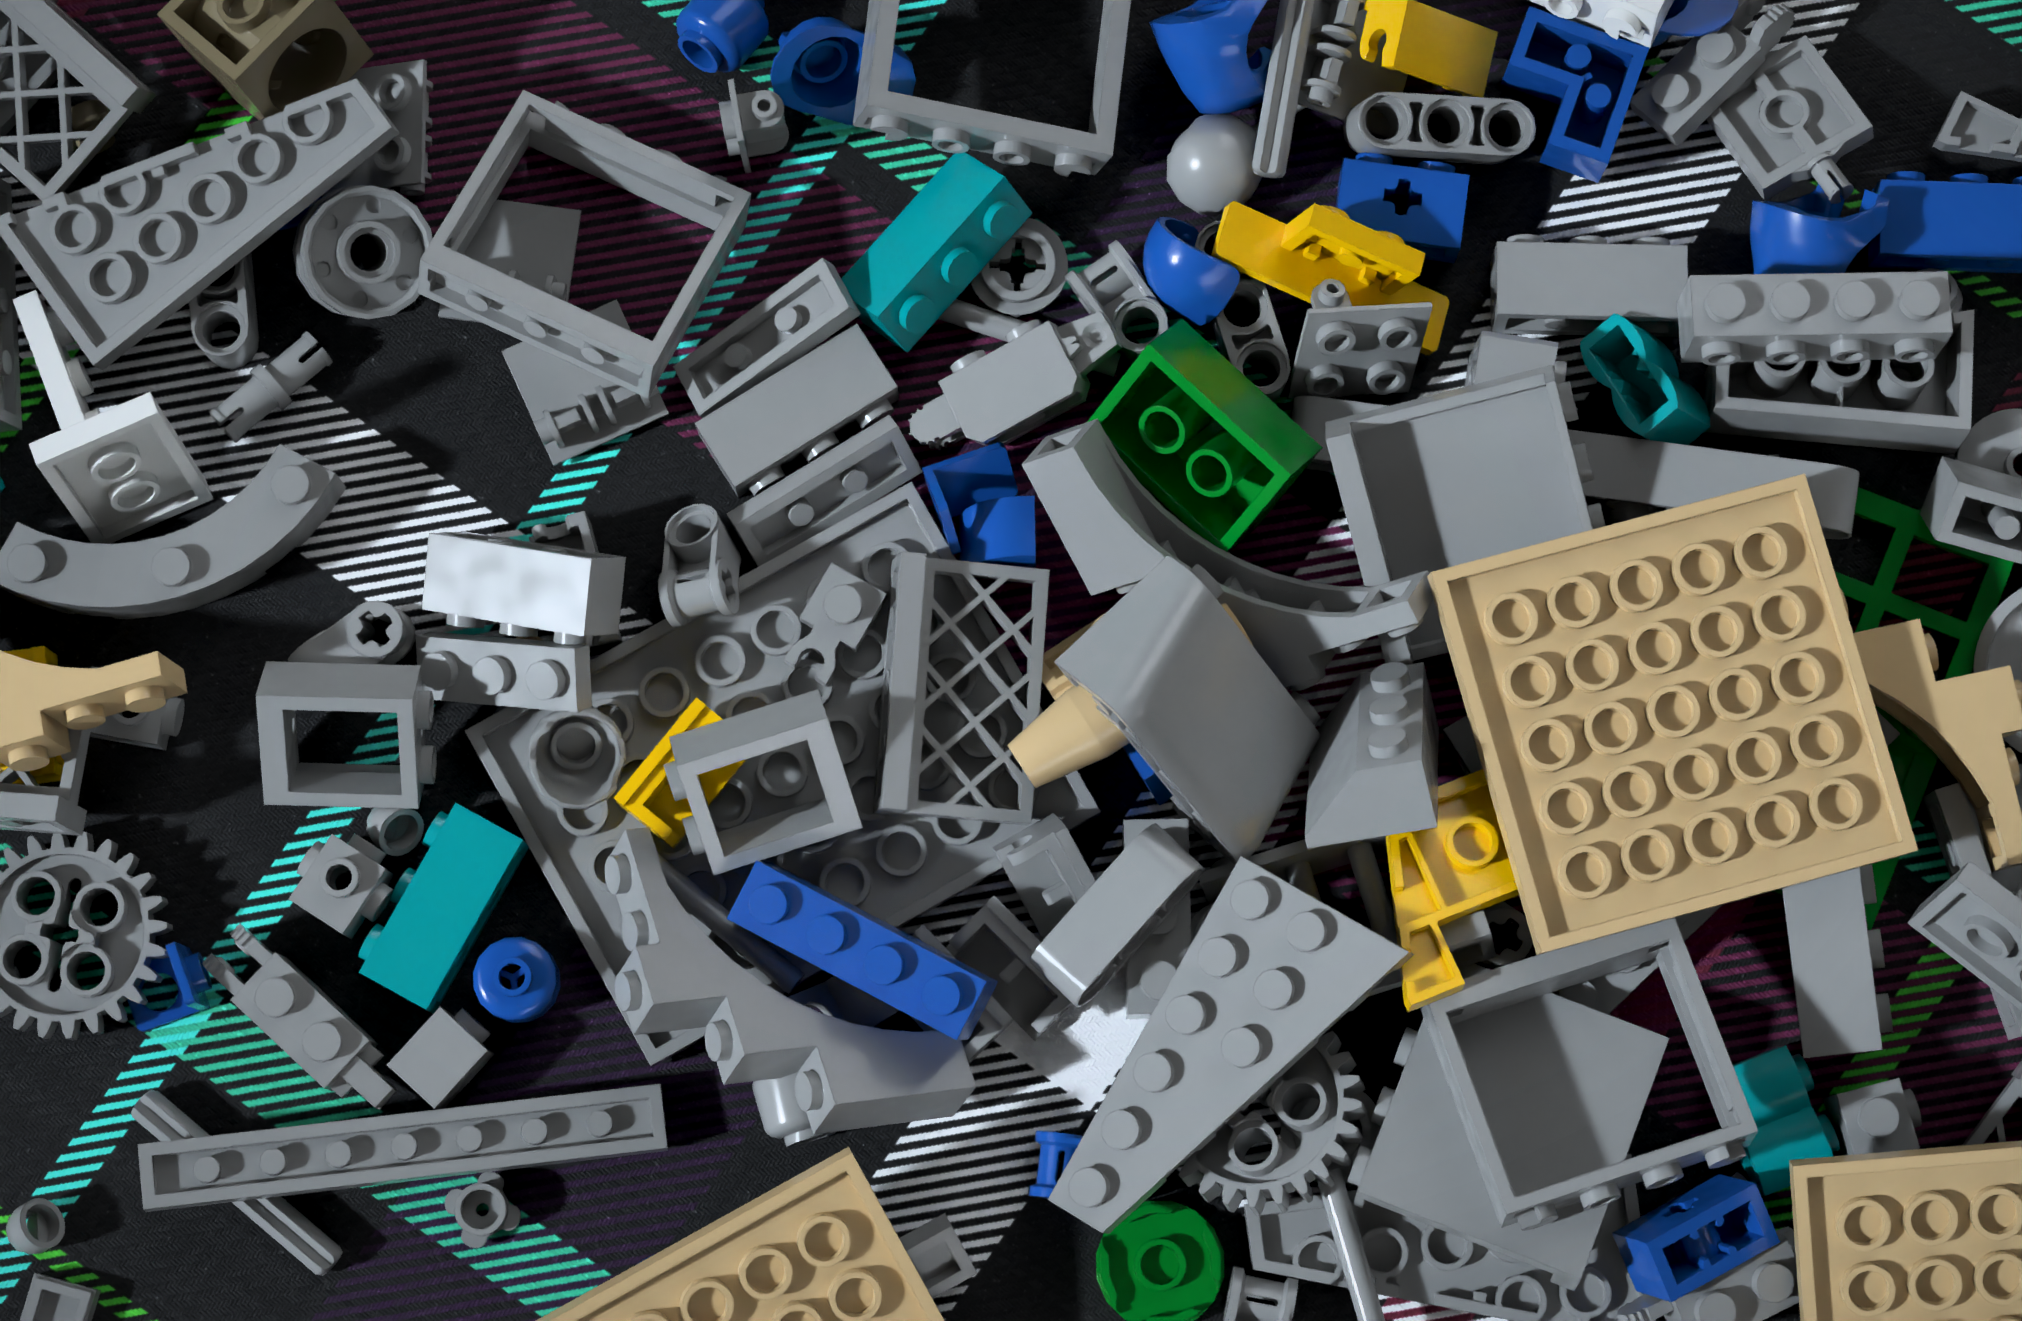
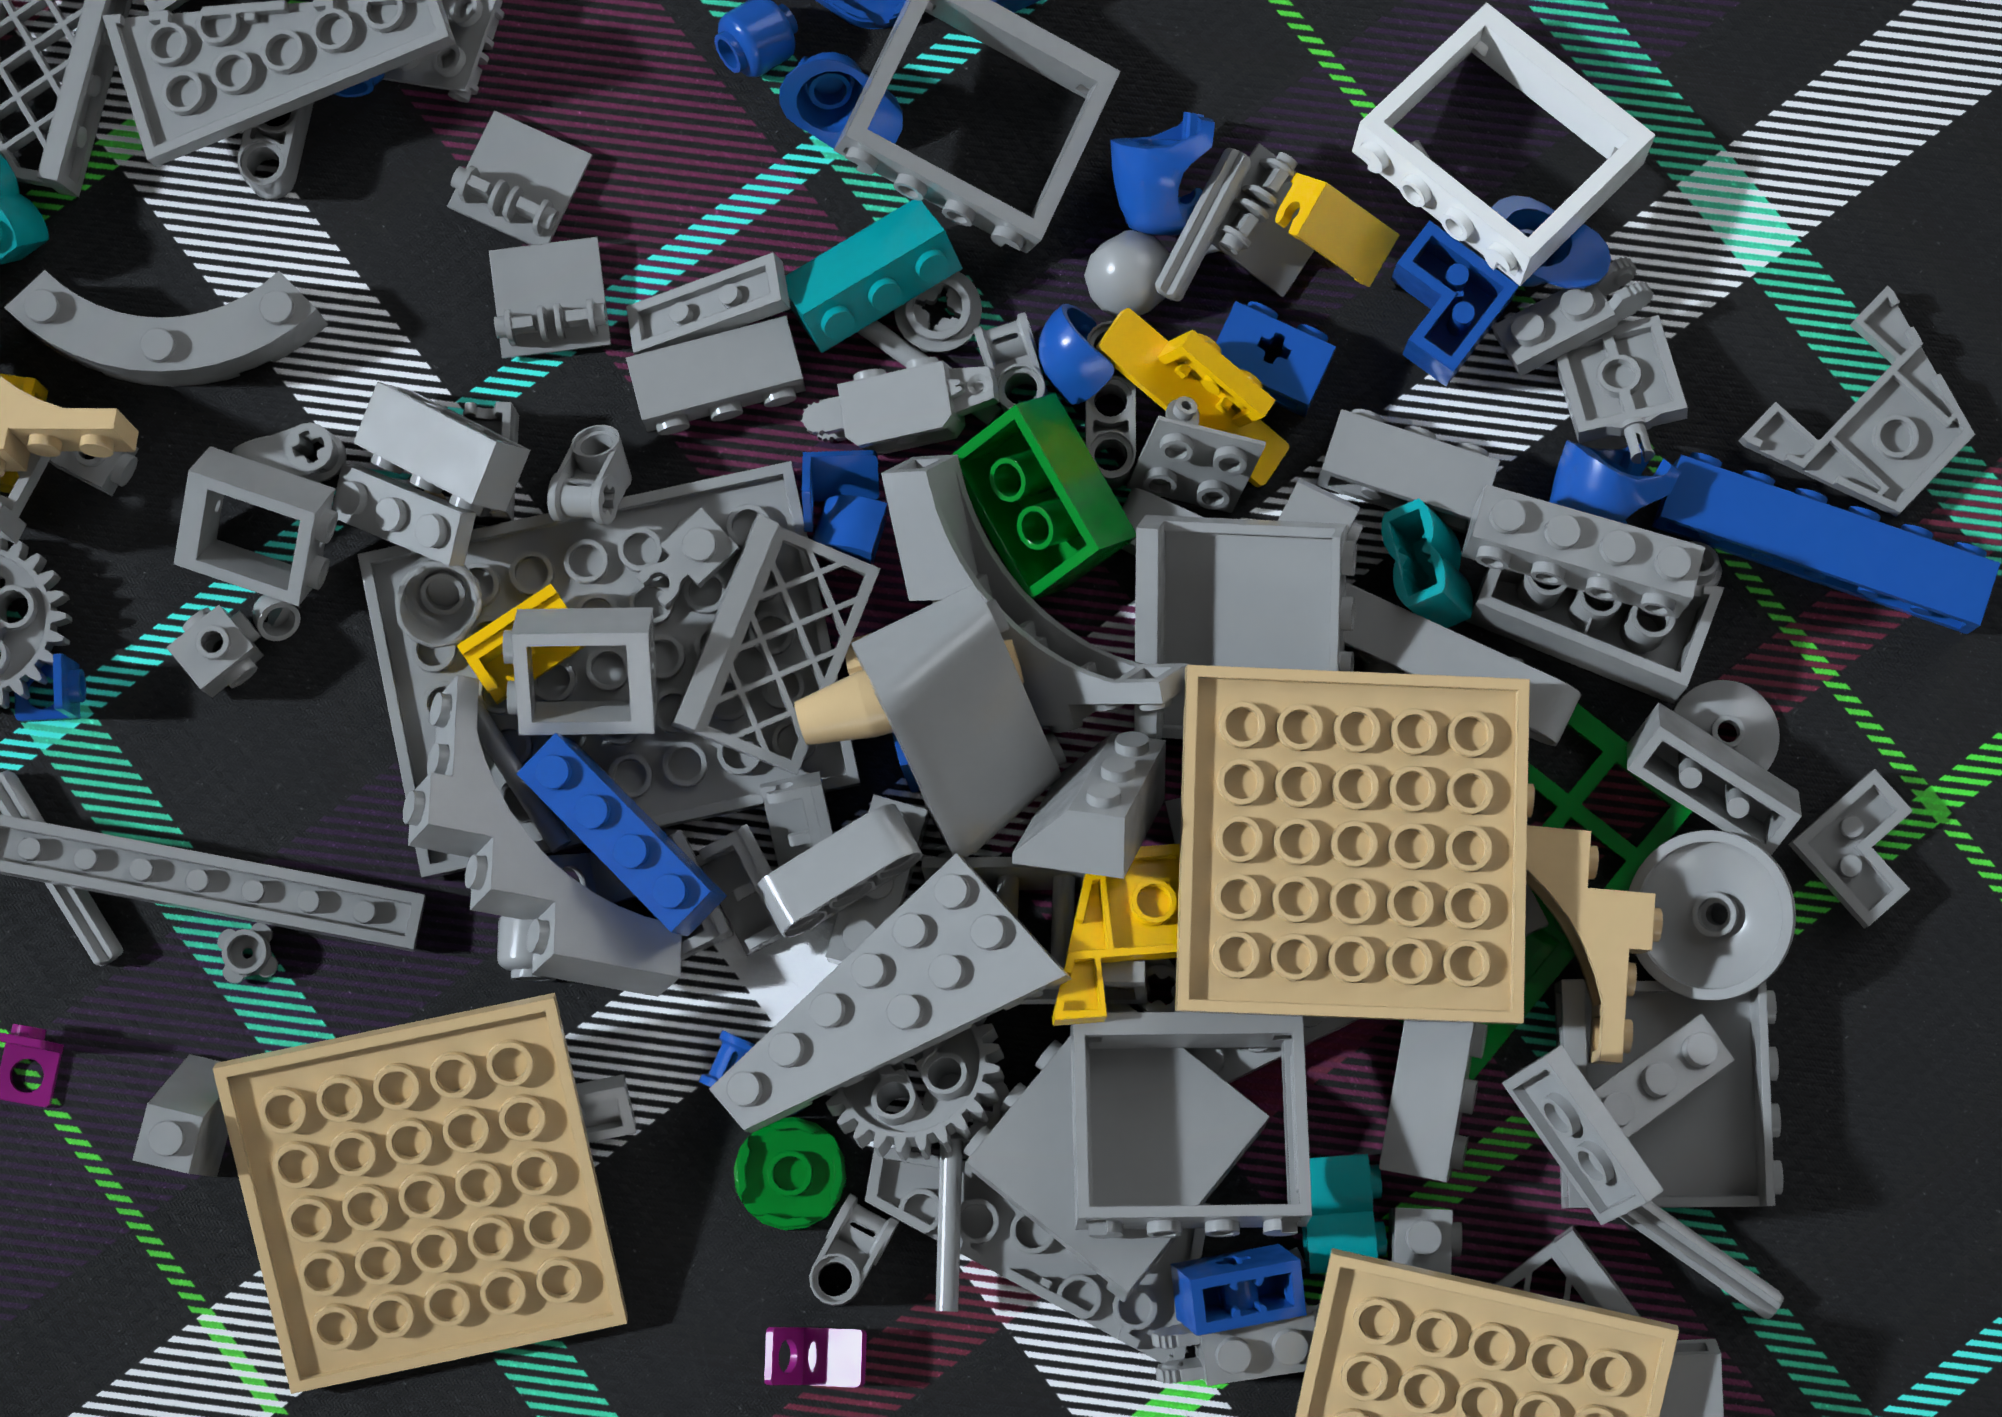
camera: 20 degrees right, 0 degrees up
white piece [12,290,213,544] -> none
light grey hinge [202,923,398,1110] -> none
light grey pin [209,331,333,443] -> none
light grey wheel [292,185,433,320] -> none
teal brick [358,802,529,1014] -> none
light grey brick [387,1007,495,1110] -> none
light grey window [418,90,751,398] -> none
blue head [473,937,561,1023] -> none
light grey hinge [719,79,789,173] -> none
light grey plate [726,415,922,567] -> none
light grey beam [1343,92,1536,165] -> none

